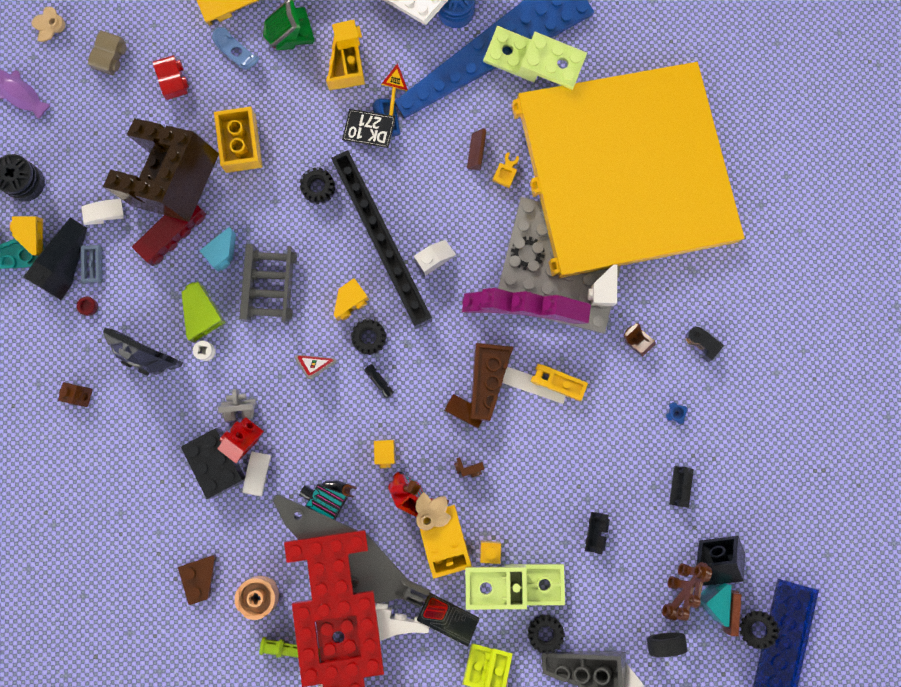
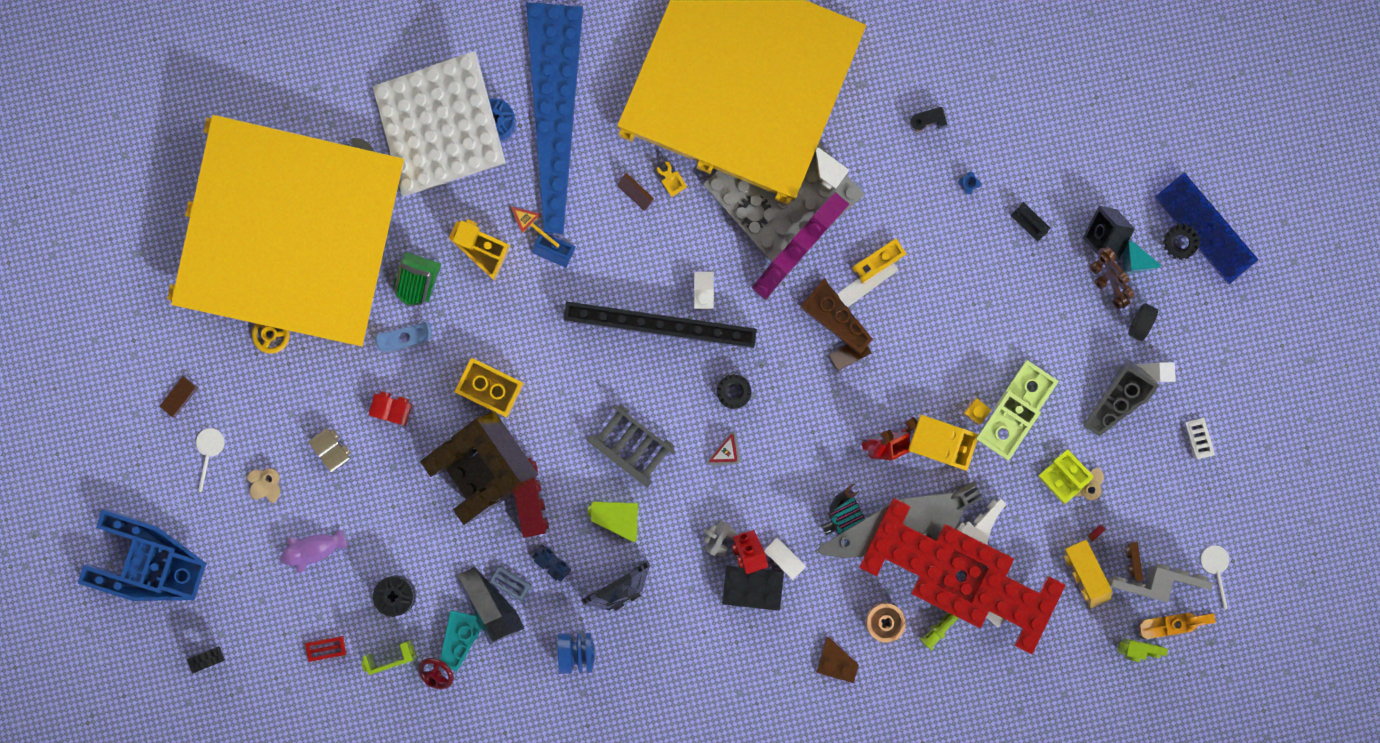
camera: 60 degrees left, 5 degrees up
yellow slope [10,216,43,256] -> none
reddish brown bracket [58,382,93,407] -> none
dark red tile [77,296,98,316] -> none
white slope [81,199,124,225] -> none
white wheel [193,341,216,361] -> none
medium azure slope [200,227,236,272] -> none
black tyre [300,167,335,204] -> none
yellow slope [334,278,369,321] -> none
black sticker [342,109,396,148] -> none
black axle [364,364,394,398] -> none
yellow brick [374,440,395,468] -> none
tan plate [415,492,451,530] -> none
black sticker [417,593,480,647] -> none
reddish brown bracket [454,457,485,478] -> none
yellowish green bracket [483,26,587,90] -> none
black tyre [528,614,565,654] -> none
black hinge [585,512,610,554] -> none
bracket [623,323,656,357] -> none
copper slope [722,589,742,636] -> none
none -> dark blue hinge [532,545,571,582]
none -> blue wheel [558,633,595,674]

